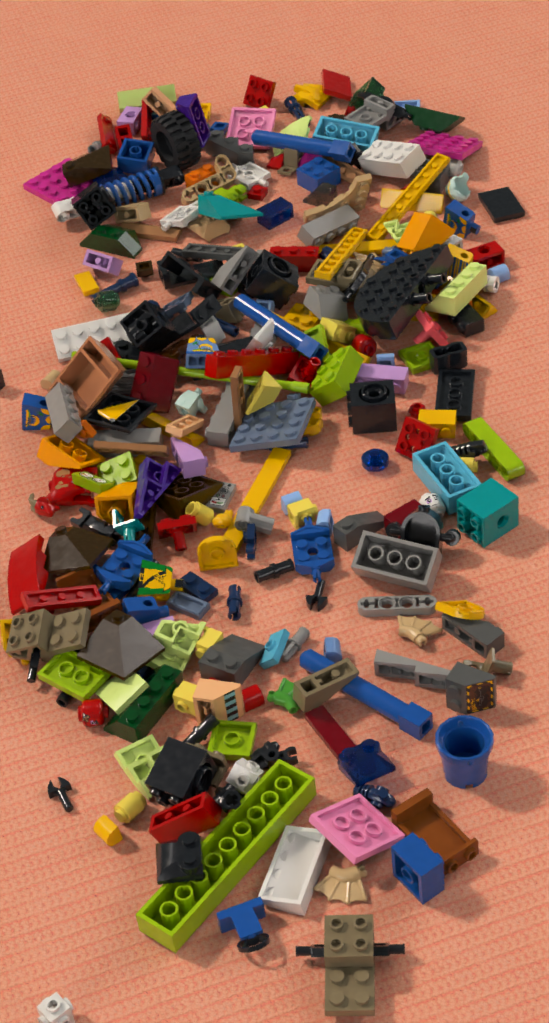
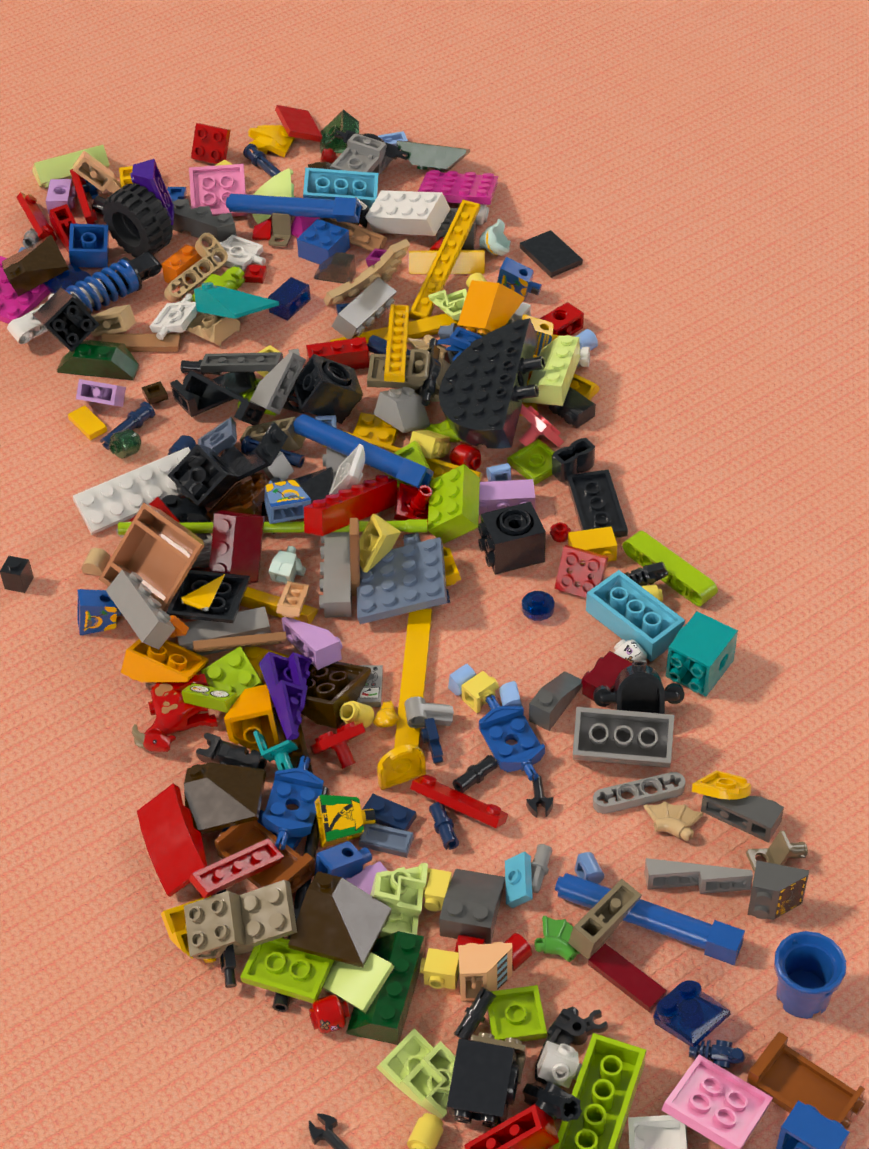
camera: 20 degrees left, 5 degrees up
none -> red plate [410,775,508,828]

